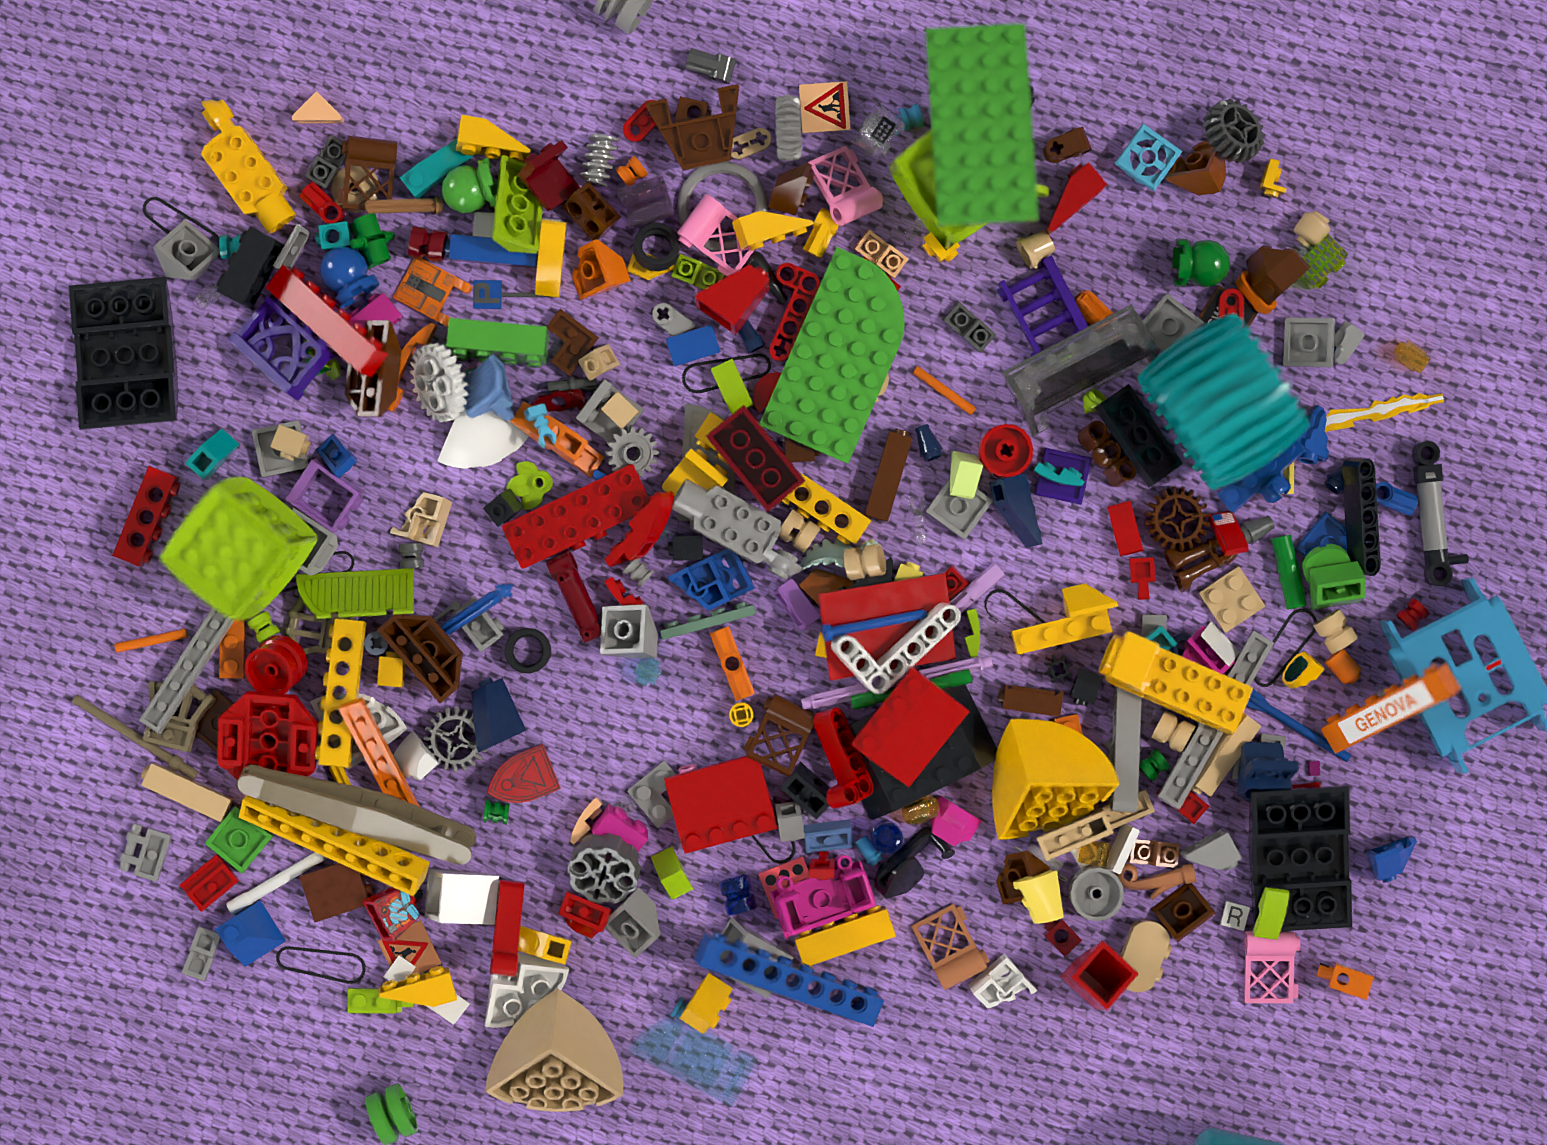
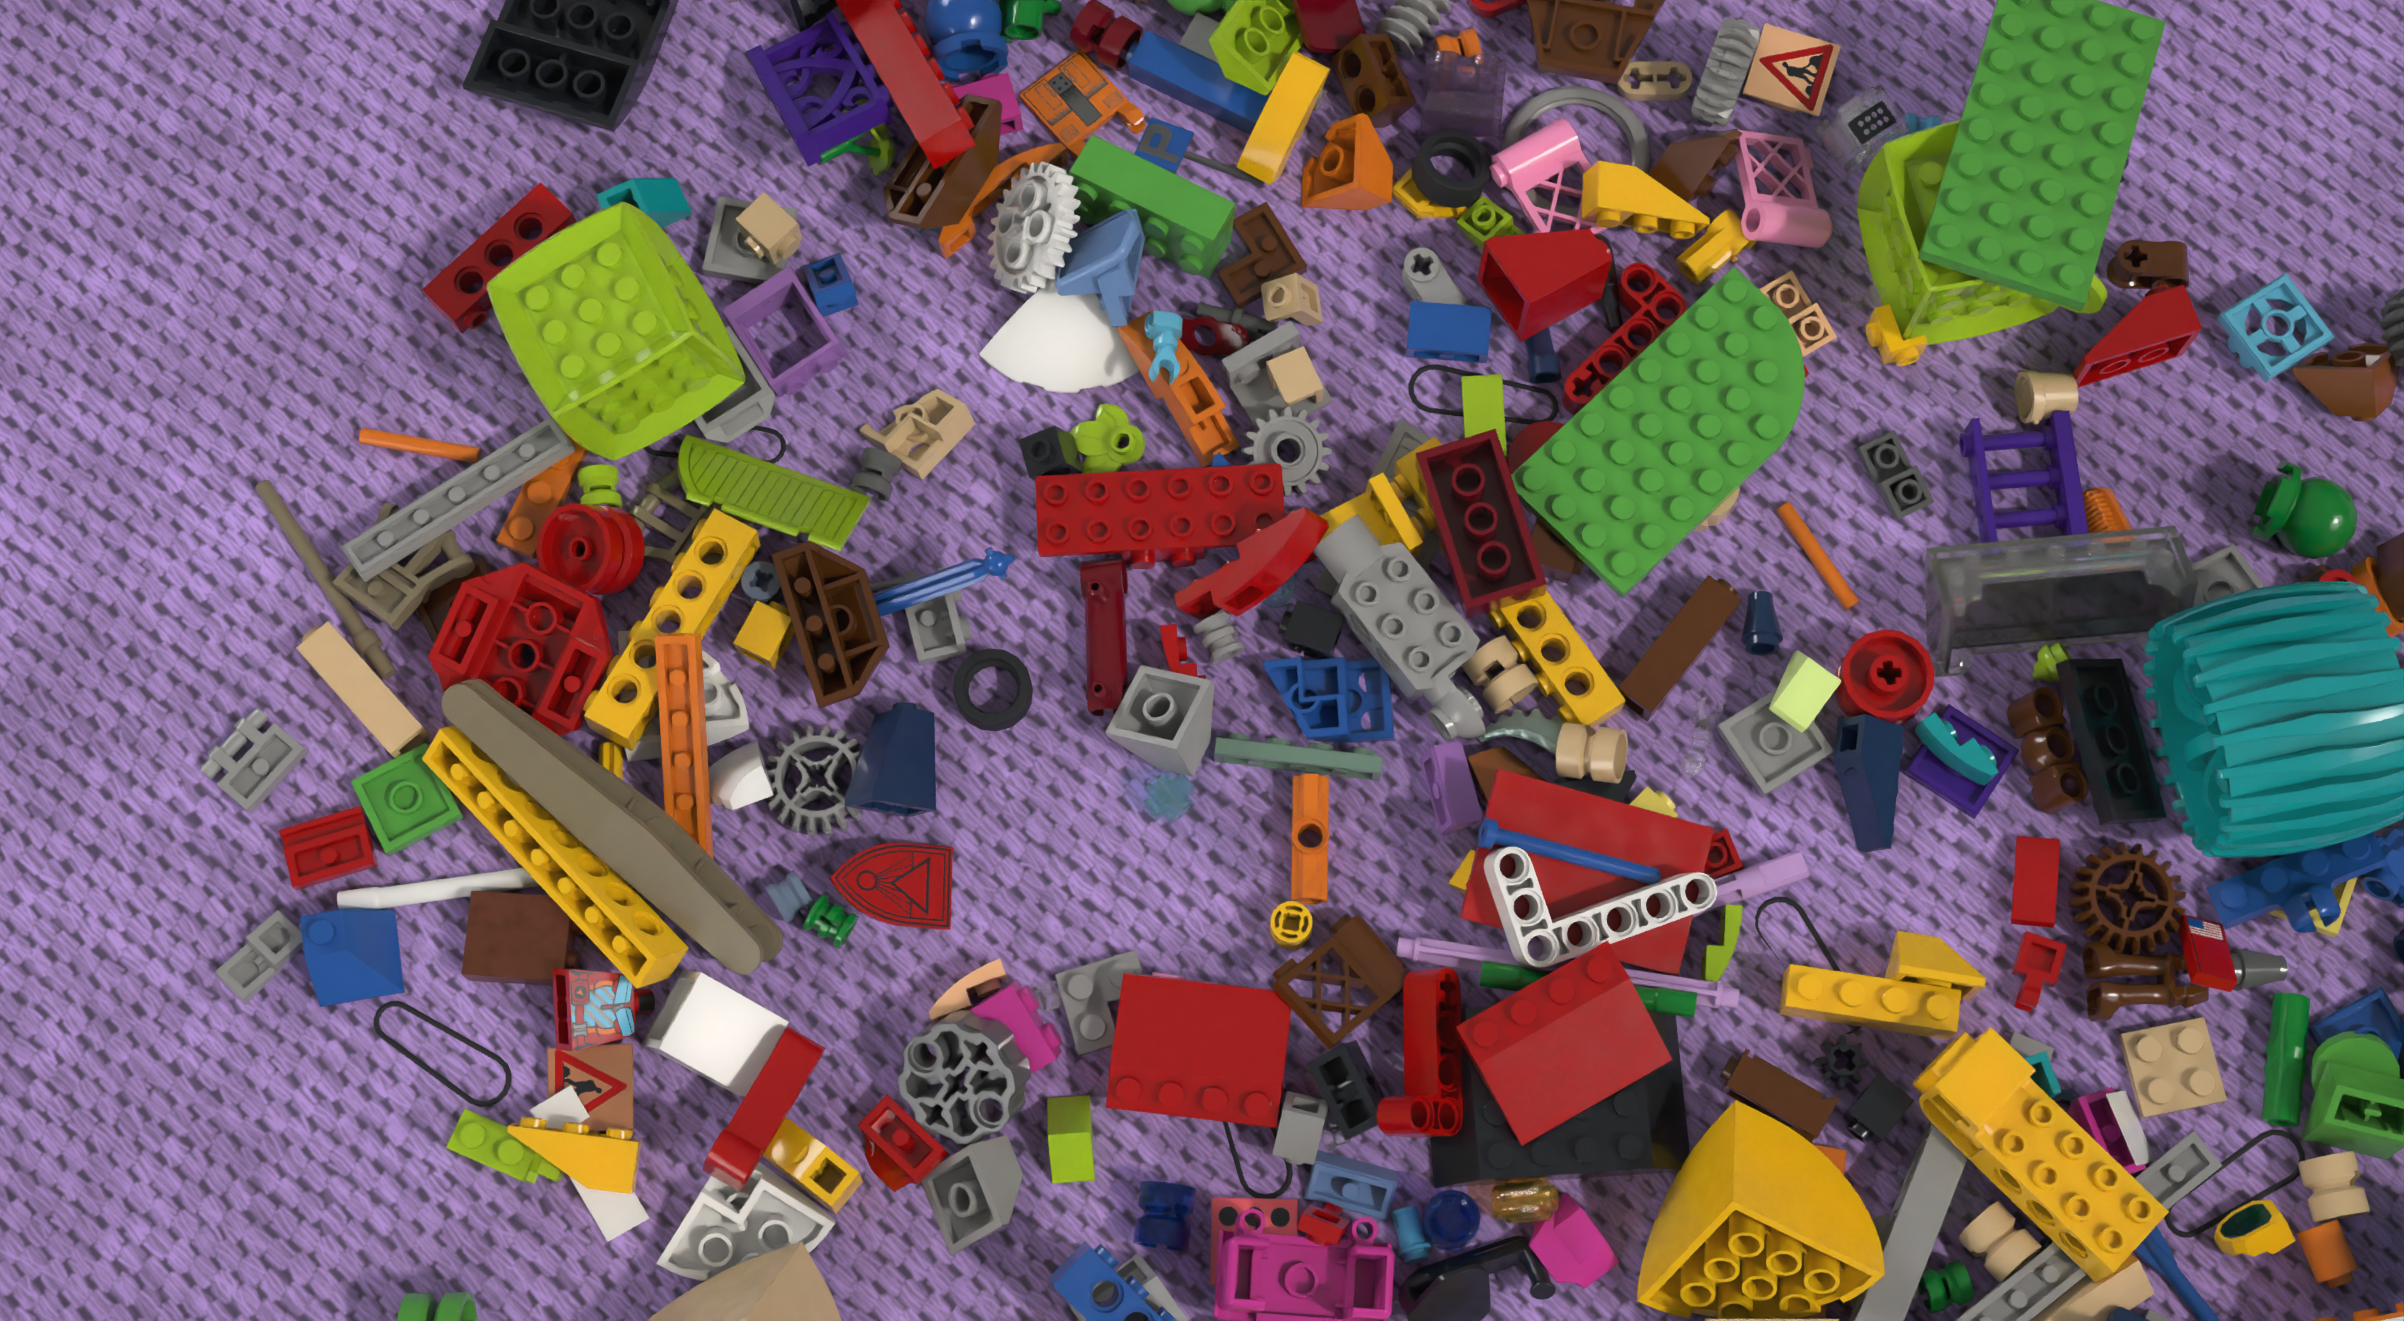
camera: 30 degrees right, 15 degrees down
none -> sand blue wheel [765,870,814,923]

